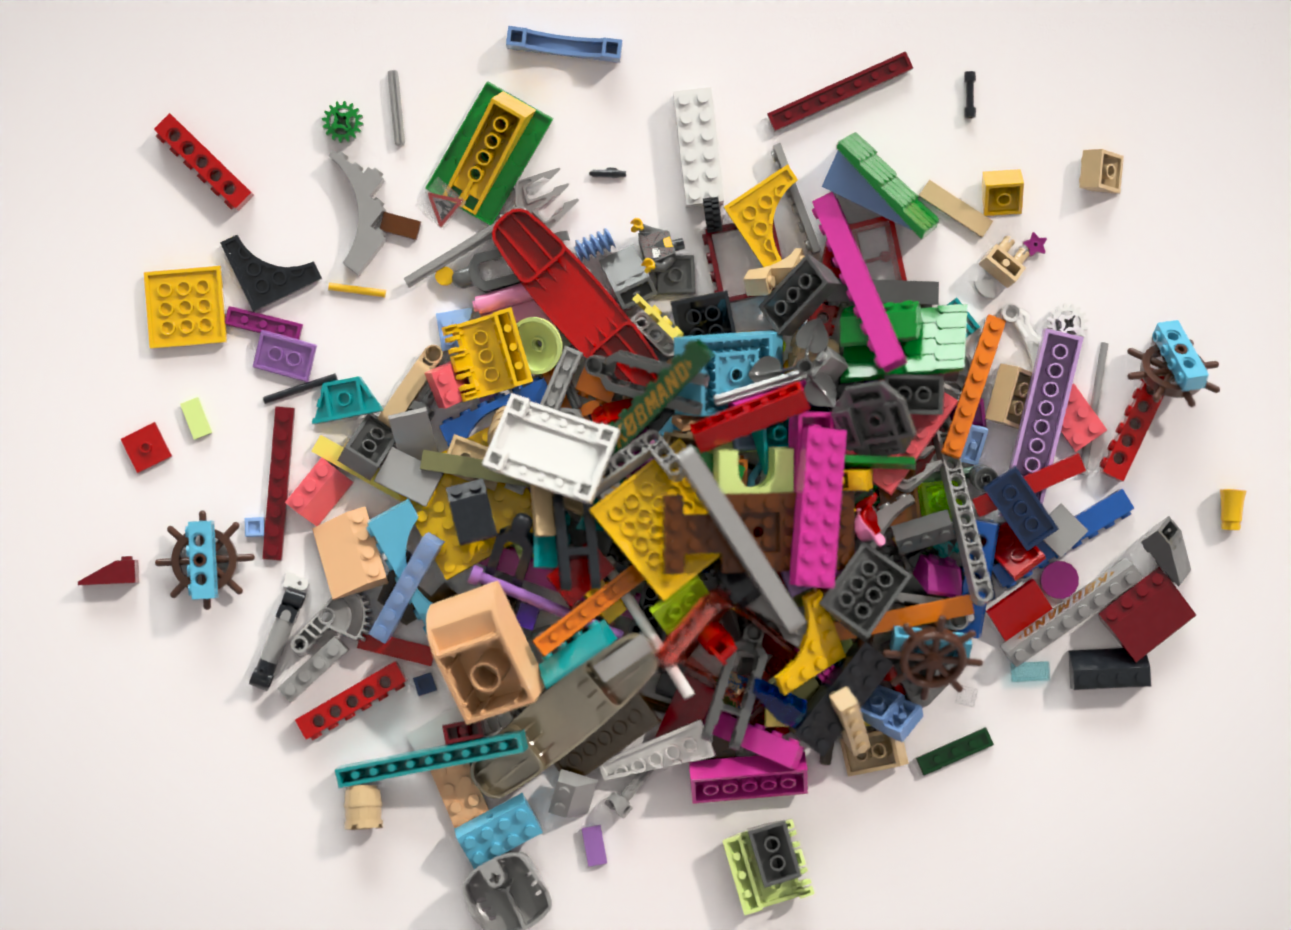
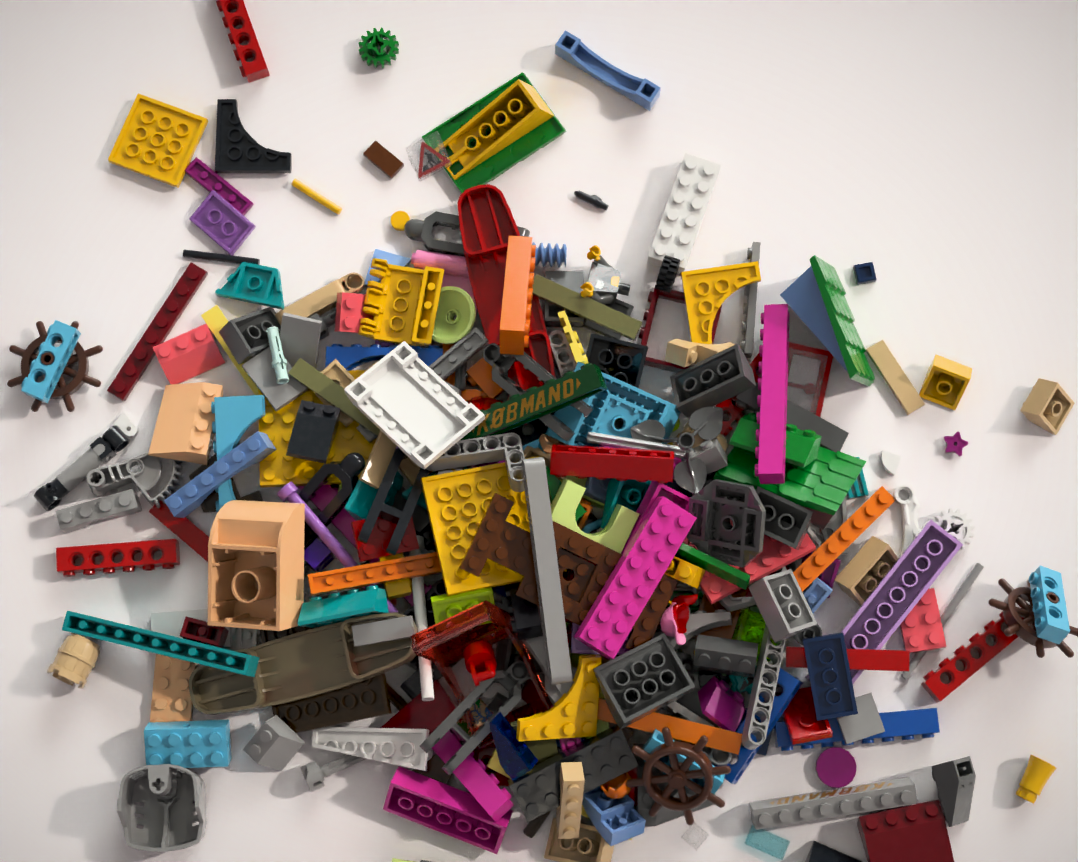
camera: 30 degrees right, 10 degrees down
red plate [121,422,172,473] -> none
yellowish green tile [180,397,213,440] -> none
light blue tile [244,517,265,537] -> none
light grey arch [328,150,387,276] -> none
light grey axle [387,70,405,145] -> none
light grey piece [403,168,579,288] -> none
dark blue tile [413,672,437,696] -> none
medium lavender tile [582,824,607,867] -> none
dark red plate [767,51,914,132] -> none
black bar [964,71,976,118] -> none
tan brick [978,236,1030,288] -> none
red tile [985,578,1053,641] -> none
none -> light aqua pin [266,327,289,384]
none -> orange brick [500,236,536,355]
none -> olive tile [533,274,642,341]
none -> orange hair [600,772,632,799]
none -> light grey slope [748,569,818,643]
none -> dark blue tile [853,262,877,285]

